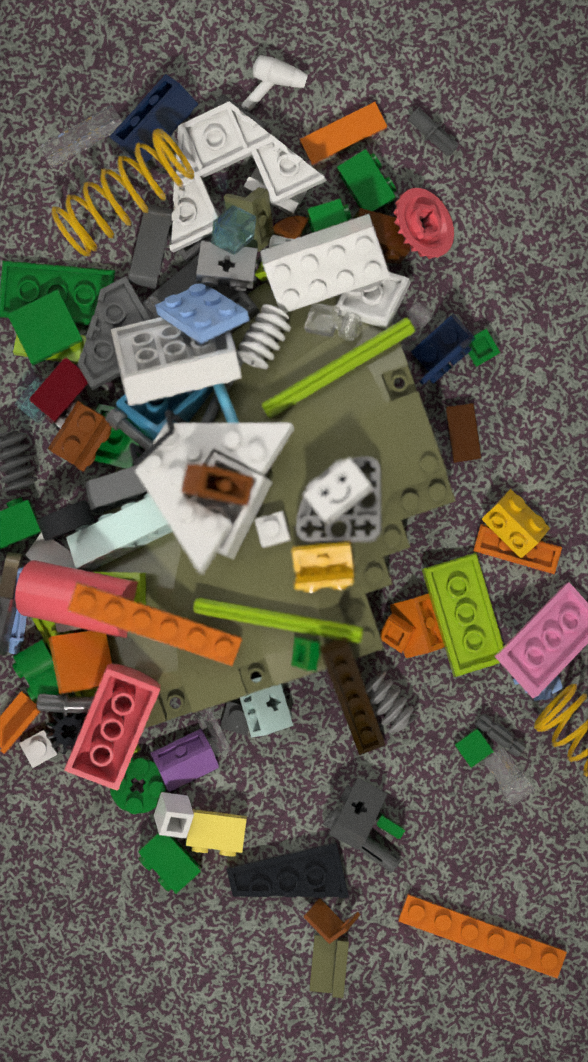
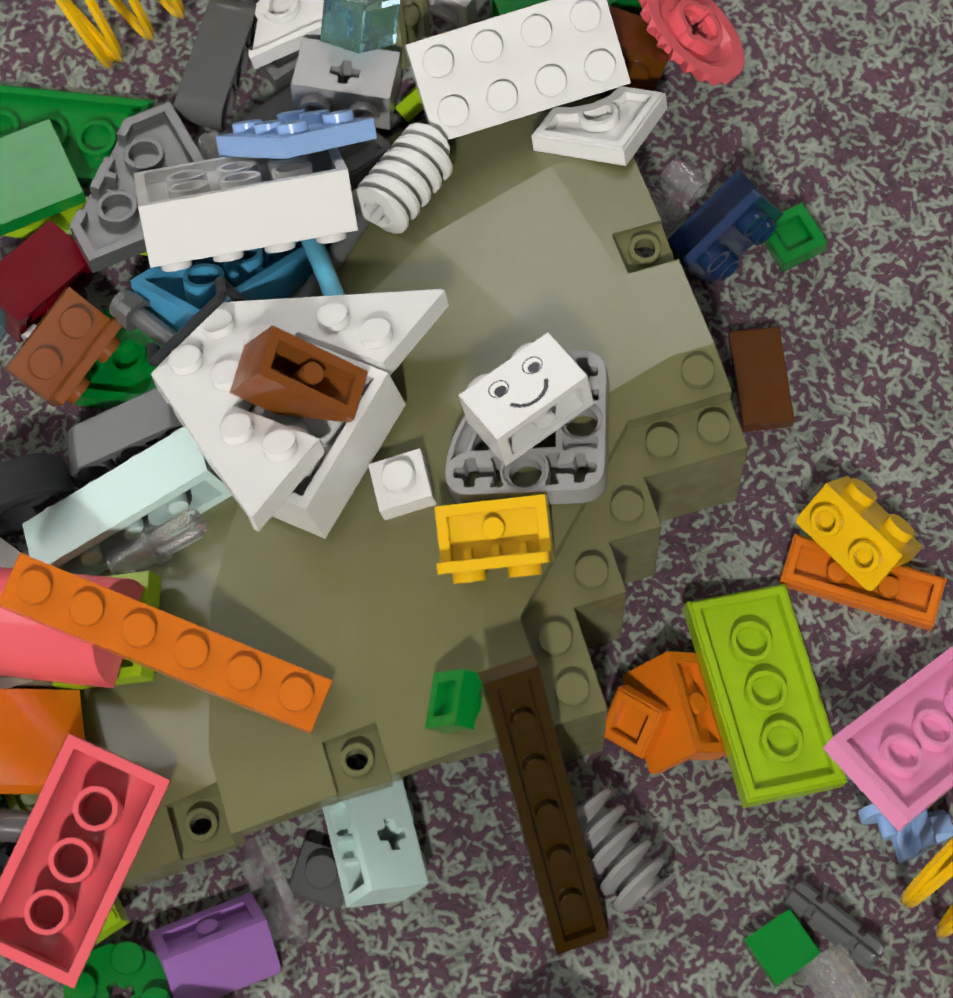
camera: 10 degrees right, 20 degrees down
lime axle [194,598,363,643] -> none
lime axle [262,318,415,418] -> none
clear plate [304,303,363,341] -> none
none -> clear axle [106,509,208,575]

